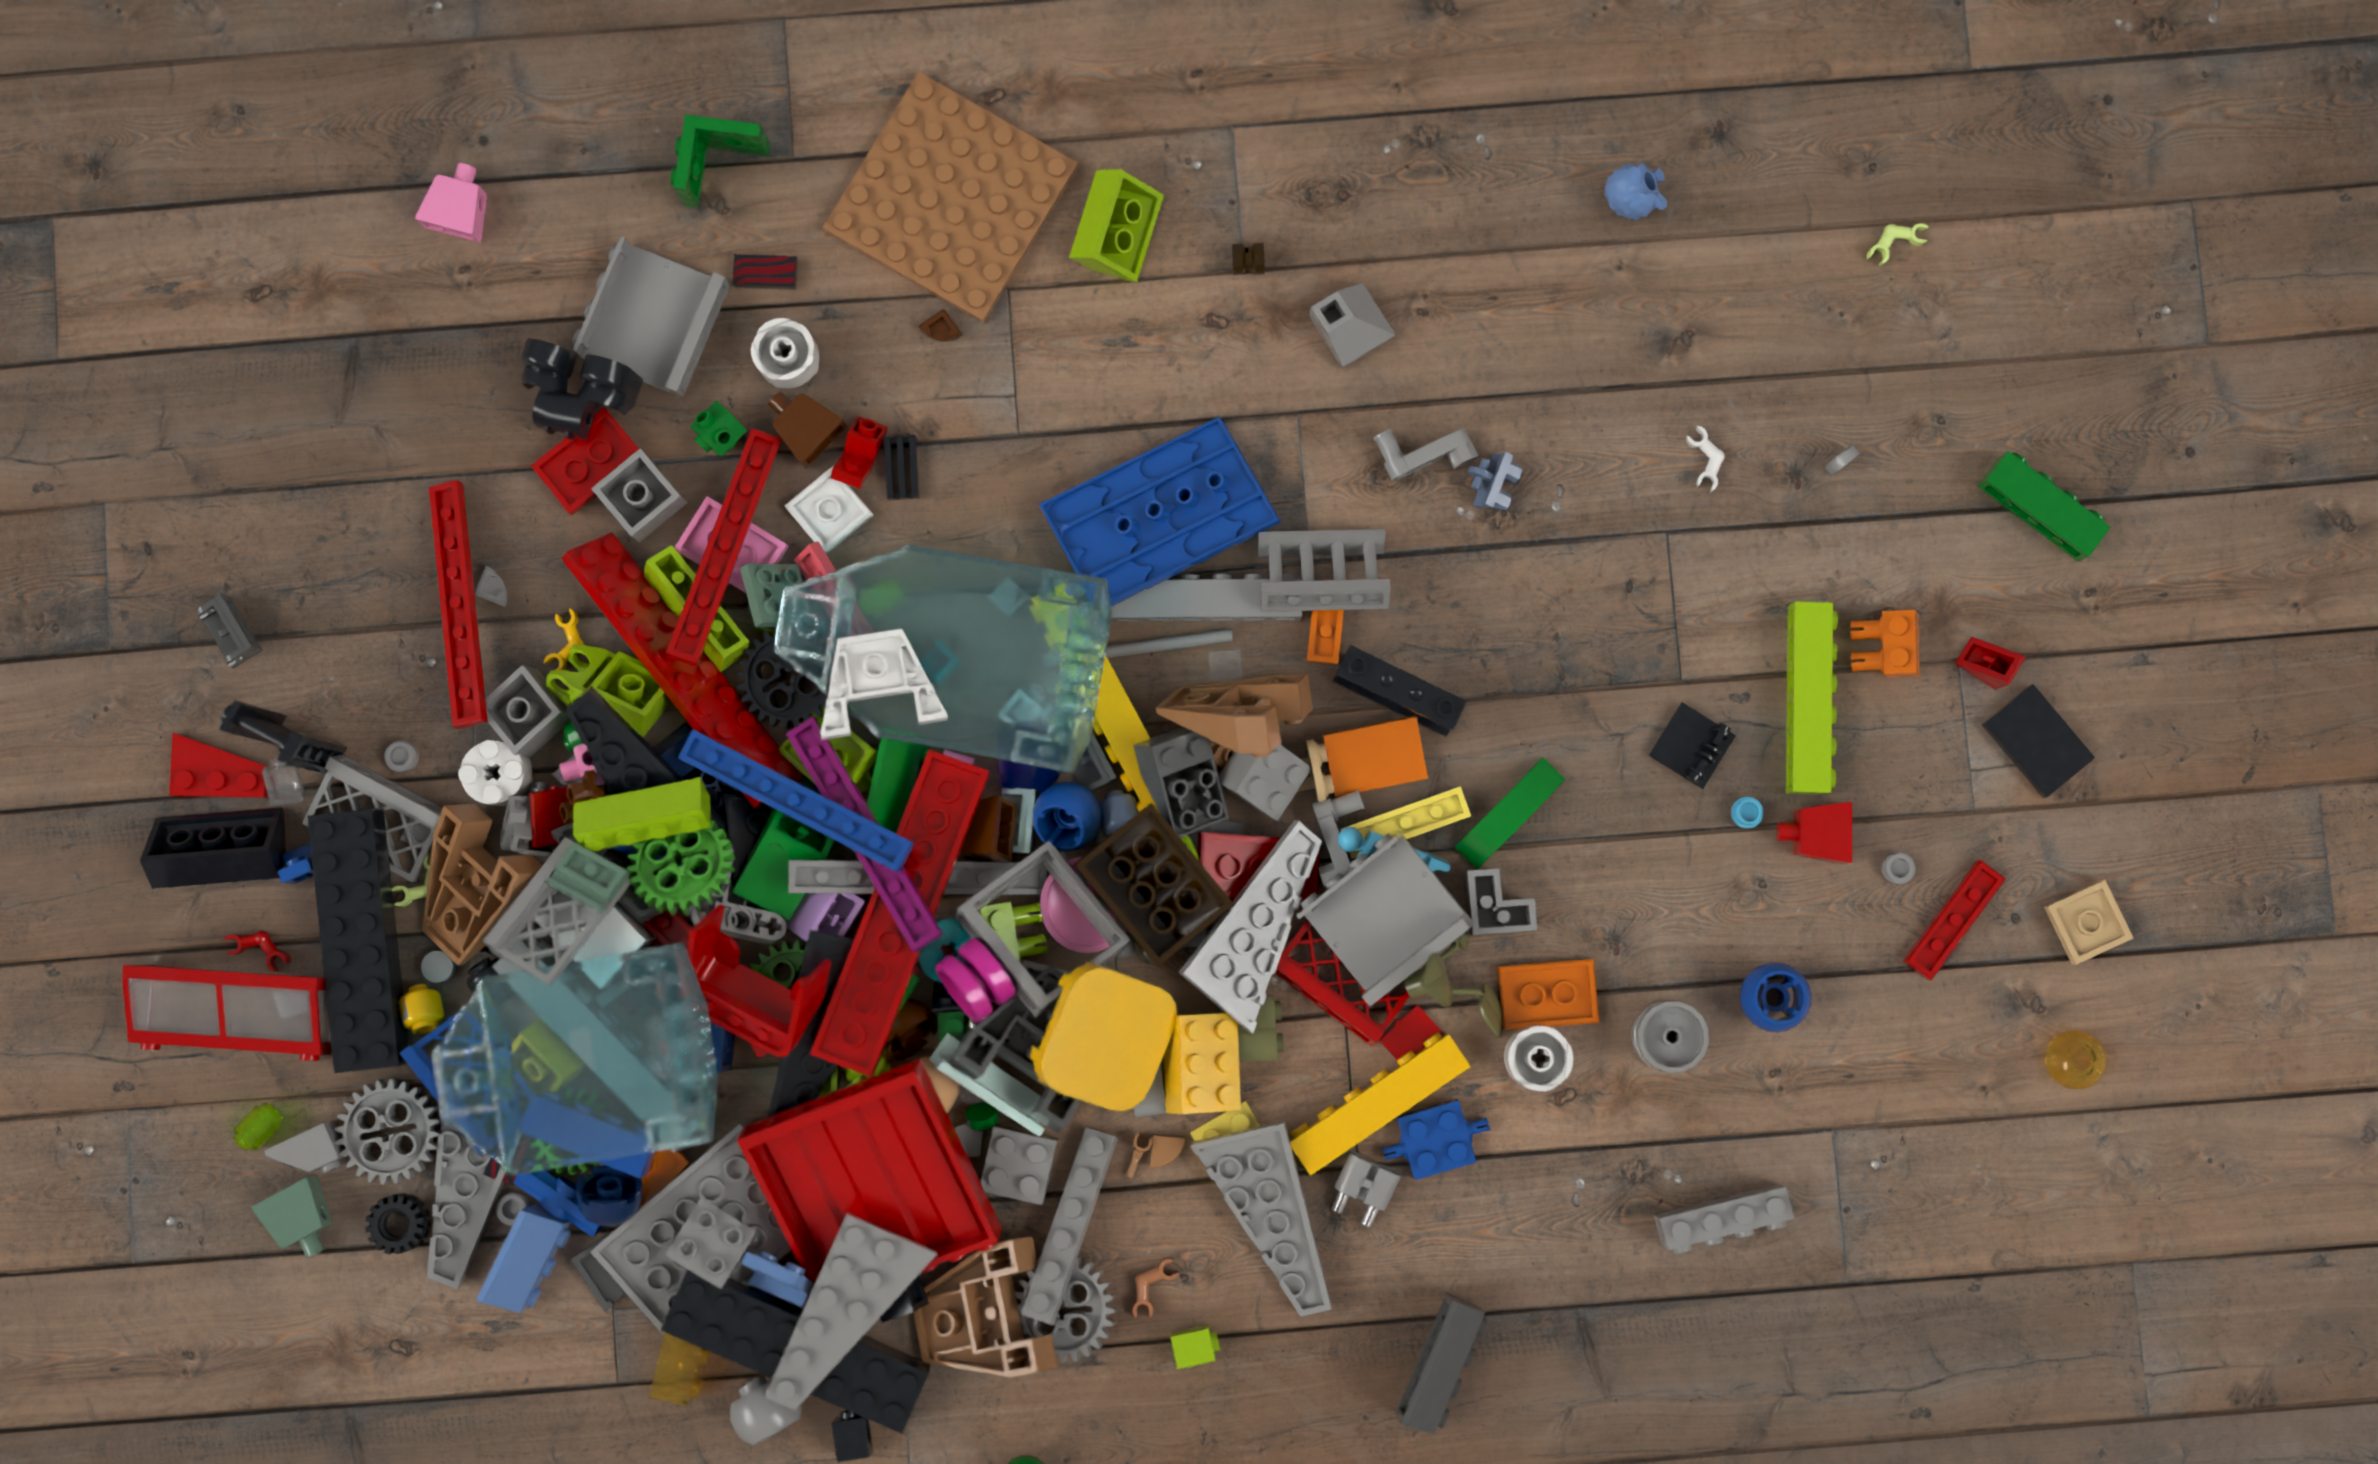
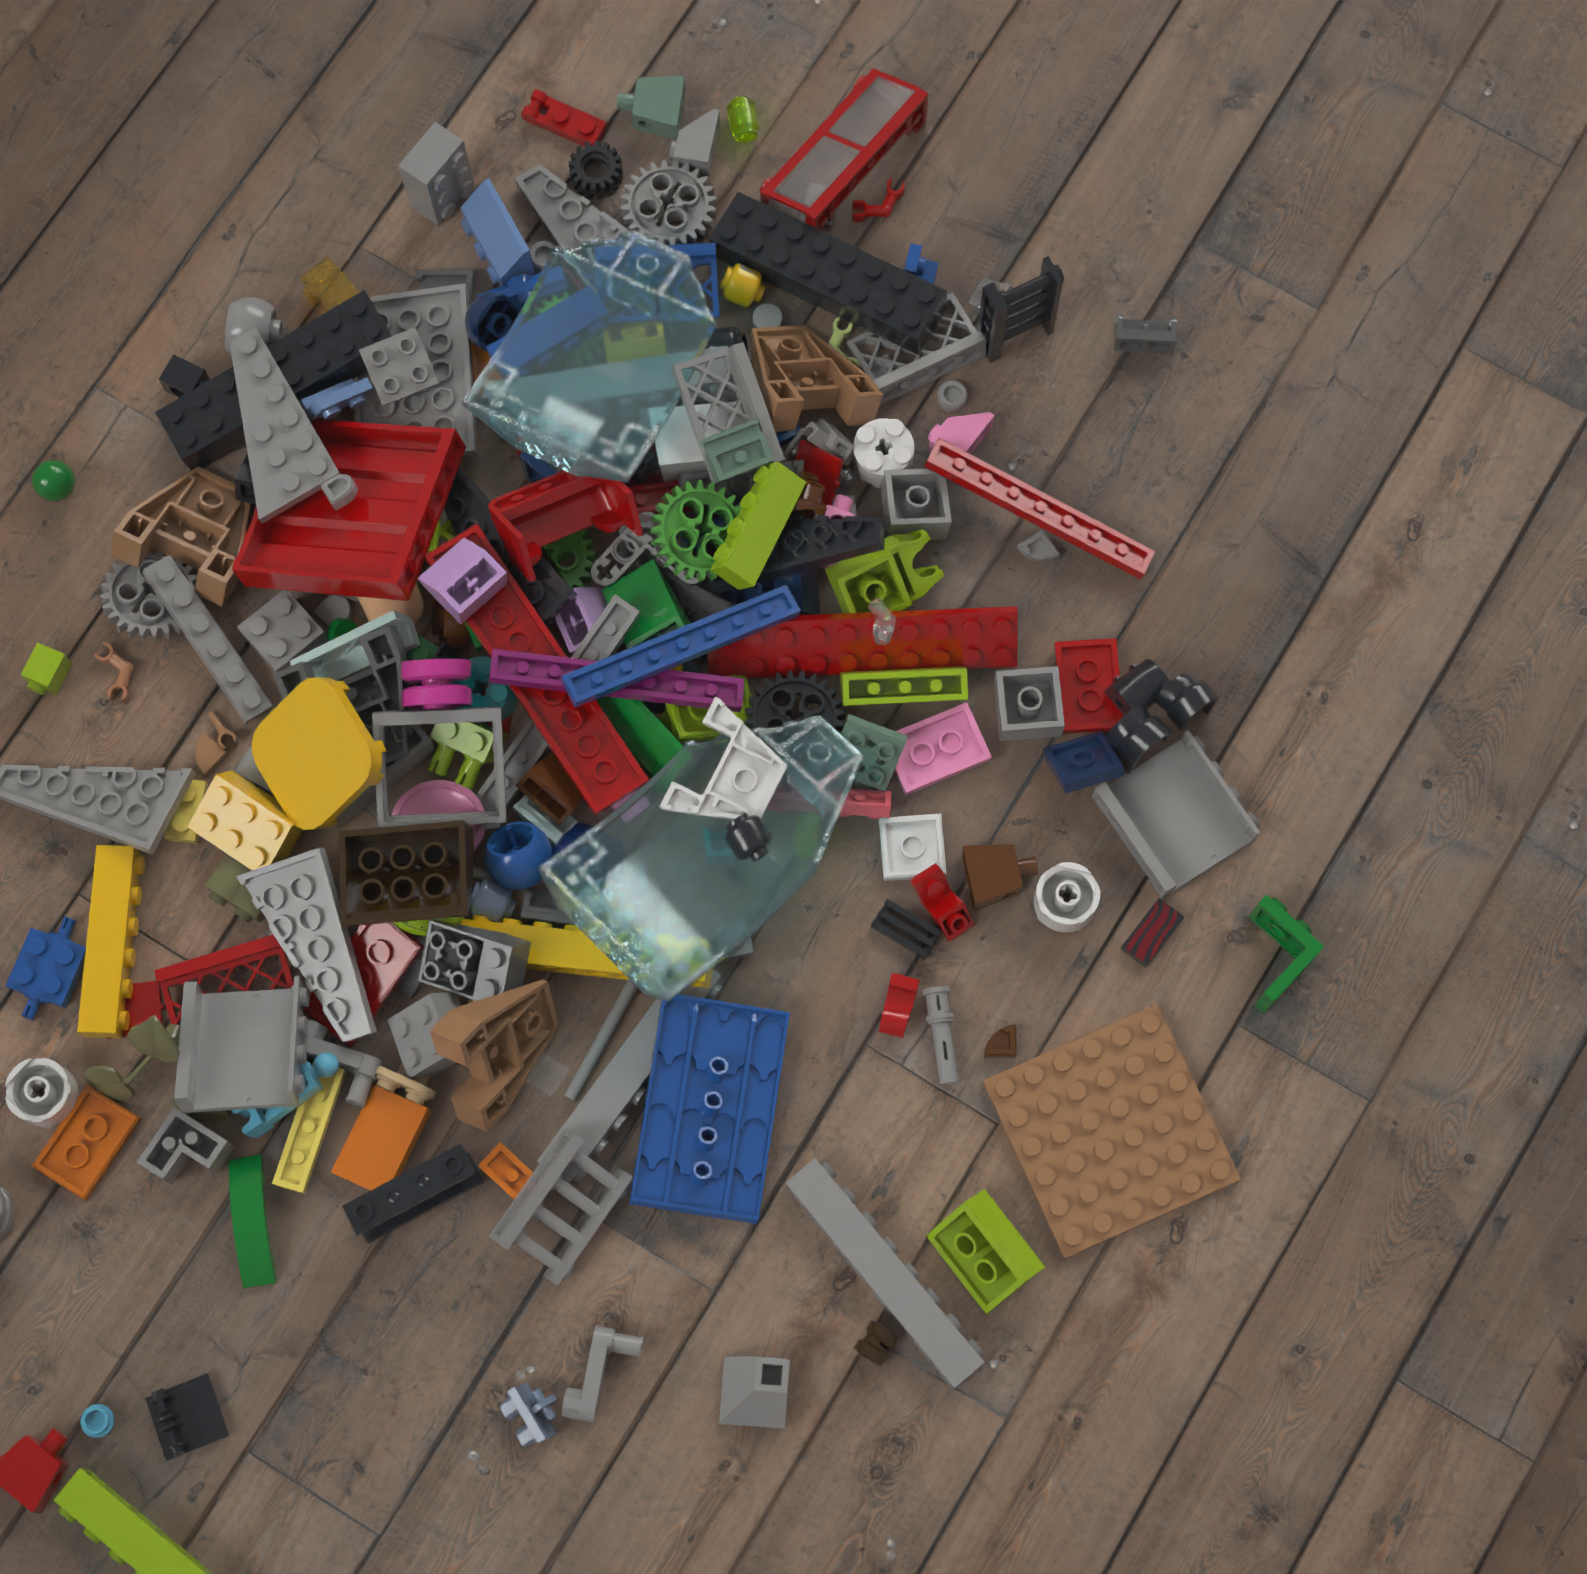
camera: 125 degrees right, 10 degrees down
black slope [140,807,286,889] -> none
red wing [169,732,270,798] -> none
bright pink torso [415,163,487,243] -> none
yellow arm [543,608,584,670] -> none
red plate [666,428,782,667] -> none
green brick [689,400,747,457] -> none
light grey piece [1332,1151,1402,1227] -> none
none -> light grey tile [320,474,358,511]
none -> light grey brick [398,122,474,226]
none -> lavender slope [417,538,507,624]
none -> red plate [521,89,607,147]
none -> black head [724,813,772,863]
none -> light grey brick [785,1158,985,1390]
none -> clear arm [869,598,896,645]
none -> red leg [878,972,920,1039]
none -> light grey pin [922,986,959,1085]
none -> bright pink slope [928,412,995,454]
none -> dark blue plate [1043,731,1124,794]

